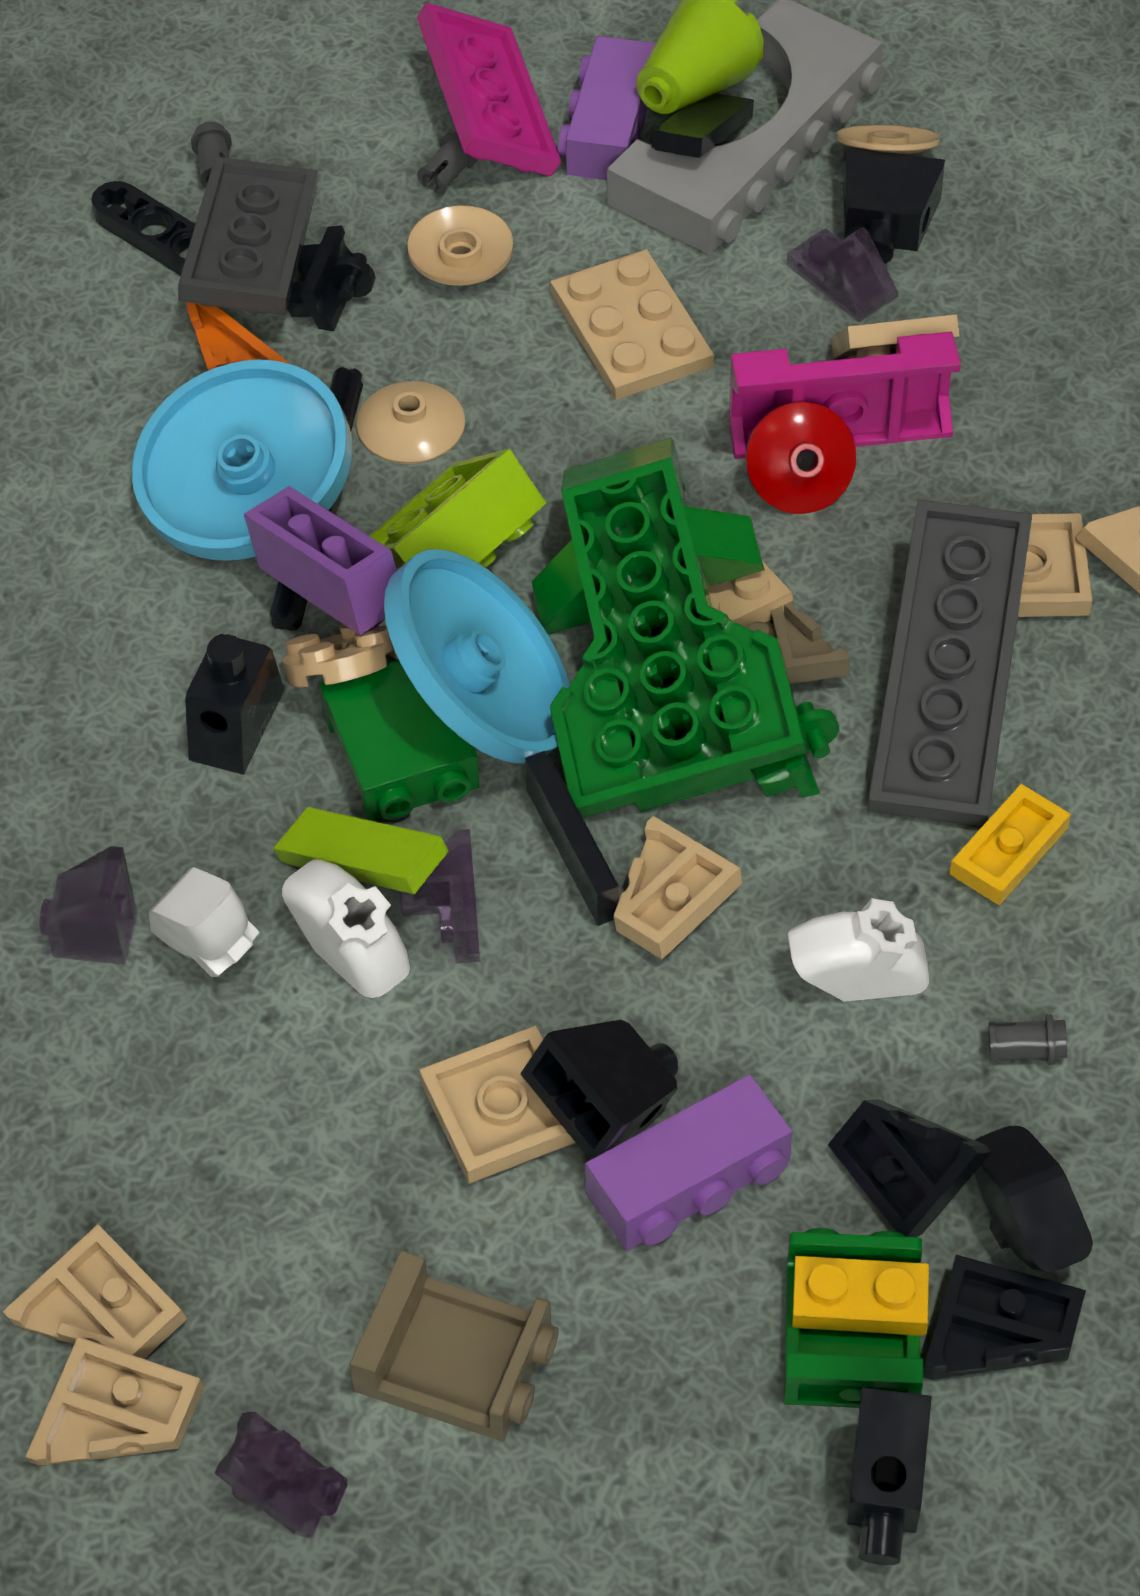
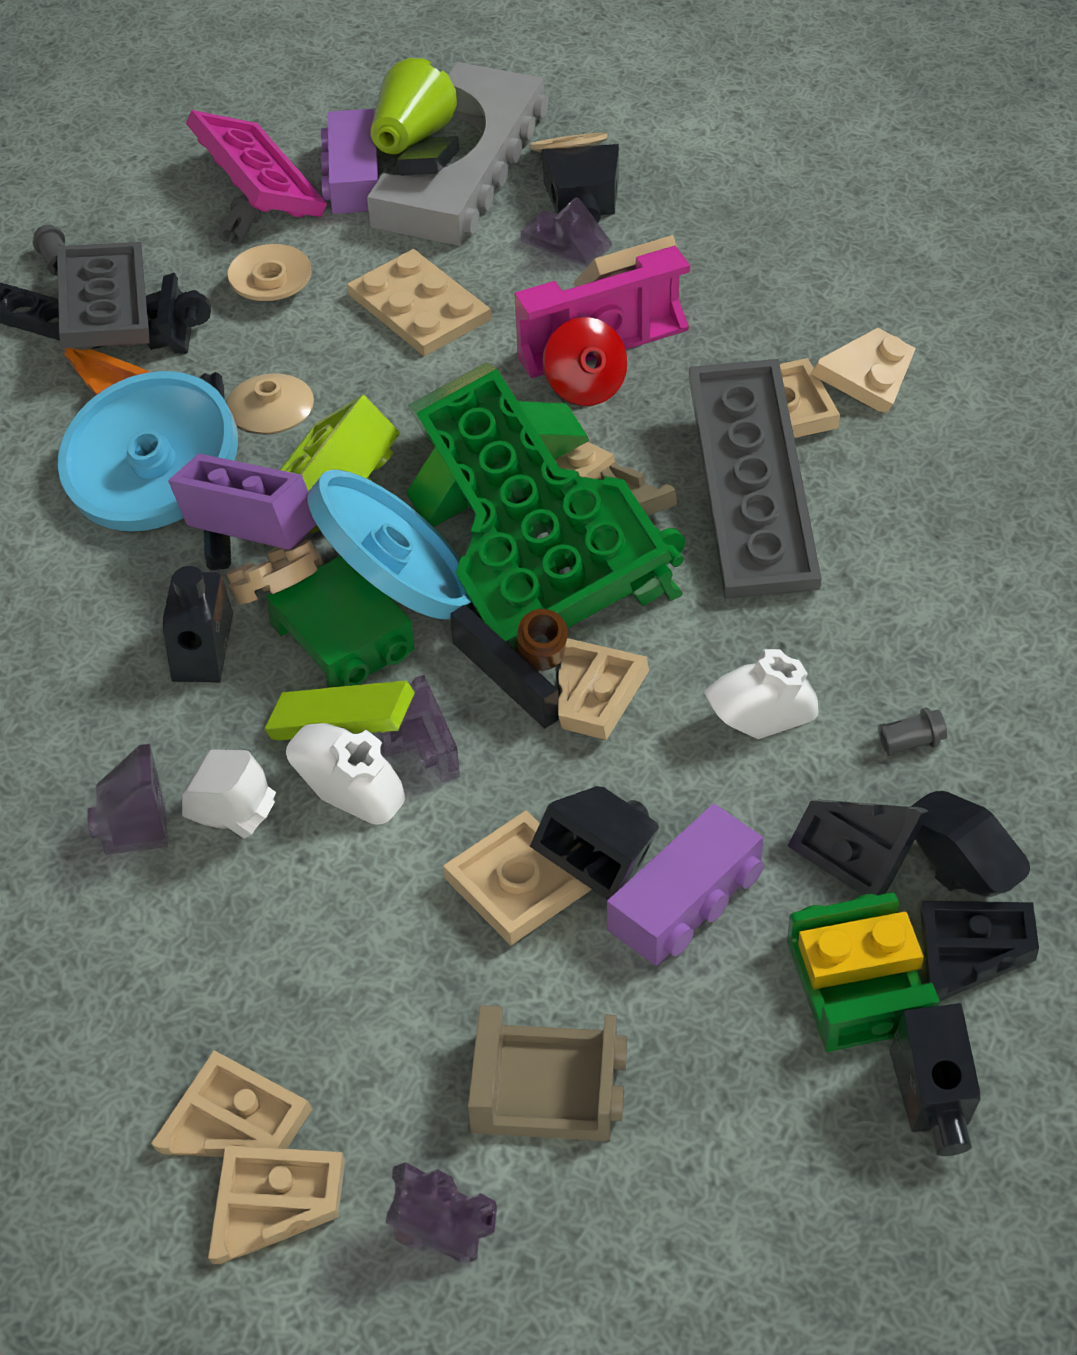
camera: 15 degrees left, 5 degrees down
yellow plate [949,784,1071,906] -> none
none -> reddish brown brick [516,609,568,671]

